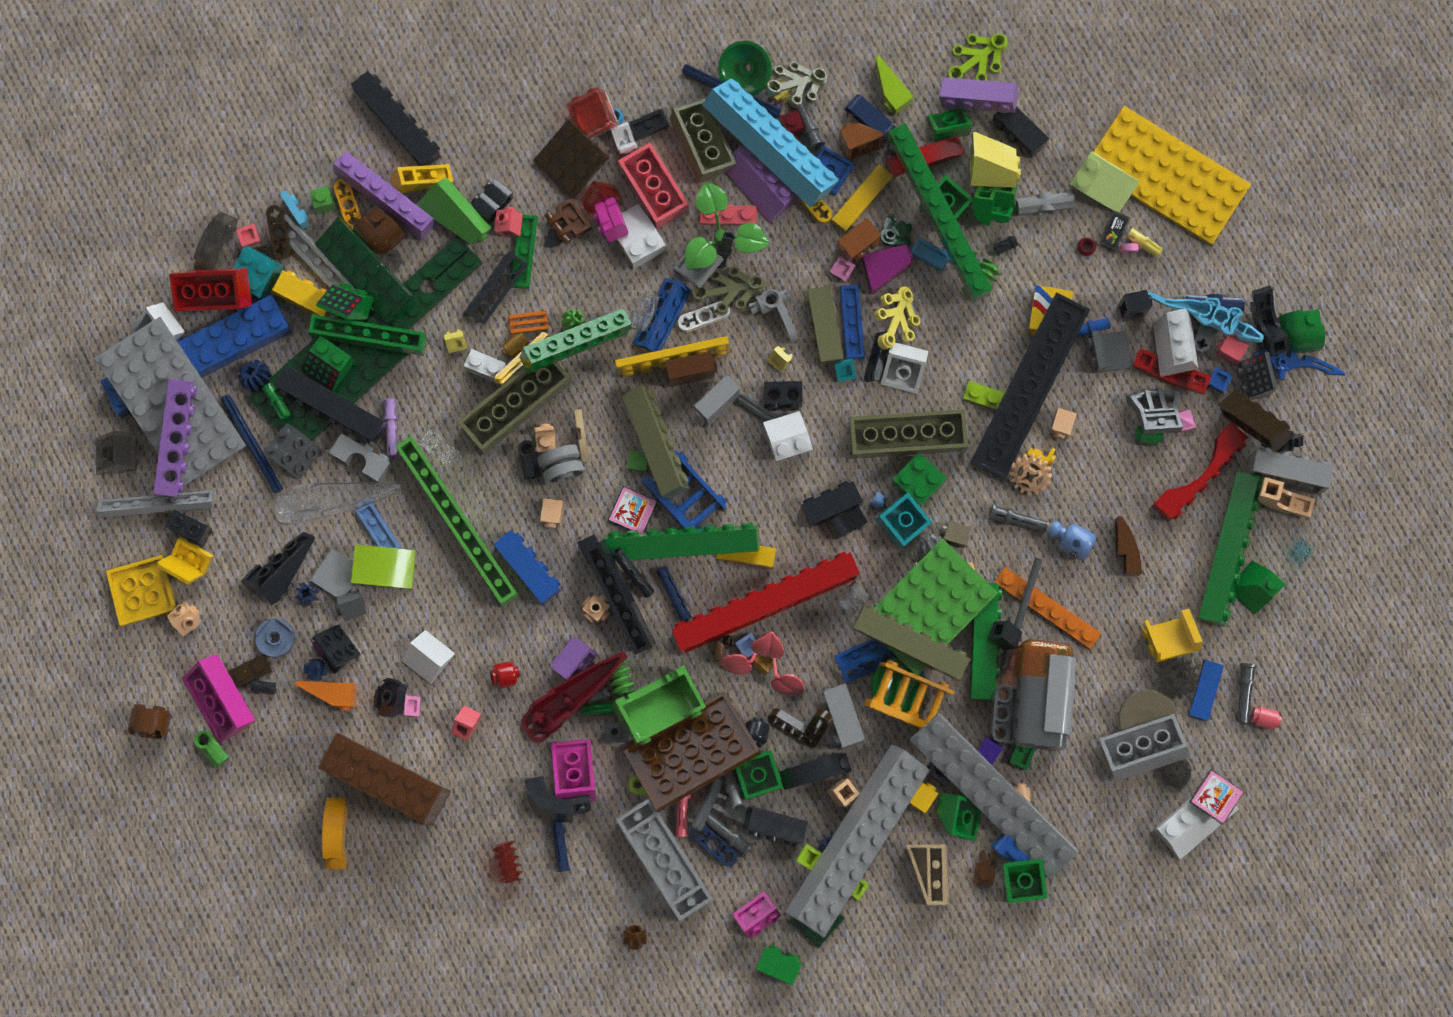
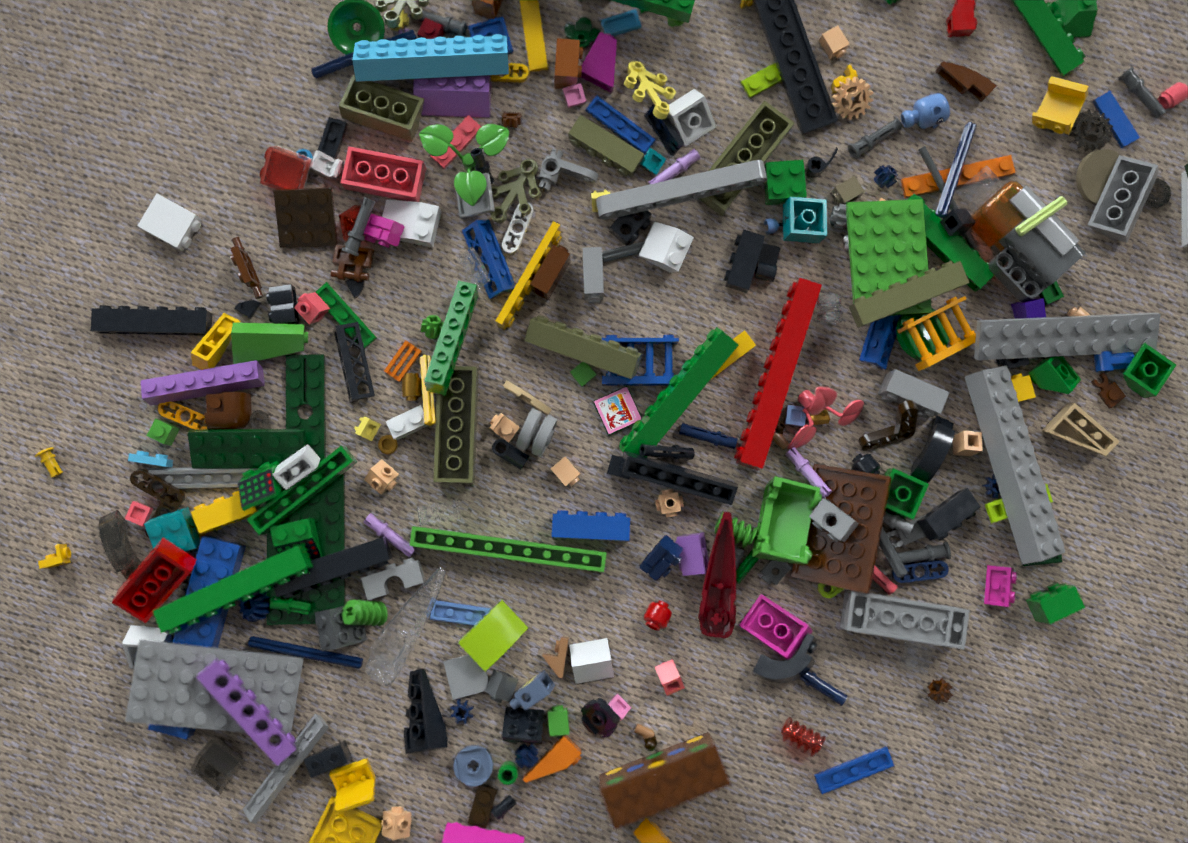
camera: 50 degrees left, 5 degrees up
none -> yellow pin [35,447,63,478]
none -> yellow bracket [38,544,72,569]
none -> white brick [137,193,202,251]
none -> green brick [153,545,313,635]
none -> reddish brown plate [230,237,263,299]
none -> black tile [234,300,261,319]
none -> white brick [273,444,320,489]
none -> dark grey pin [342,197,376,257]
none -> bright green piece [342,600,388,626]
none -> light nougat brick [364,459,399,495]
none -> pearl gold tile [378,435,398,455]
none -> green brick [498,761,519,785]
none -> reddish brown plate [502,112,522,128]
none -> sand blue torso [509,670,556,711]
none -> medium nougat slope [542,636,569,678]
none -> bright green brick [548,705,570,736]
none -> light grey beam [596,160,768,220]
none -> arm [634,723,657,751]
none -> dark blue brick [640,535,683,581]
none -> lavender pin [648,149,701,185]
none -> lavender pin [785,447,832,499]
none -> black panel [805,147,838,178]
none -> light grey brick [809,498,859,542]
none -> blue tile [814,747,894,794]
none -> dark blue gear [874,165,898,188]
none -> axle [936,122,977,218]
none -> clear plate [956,165,1005,212]
none -> yellowish green axle [1015,196,1067,236]

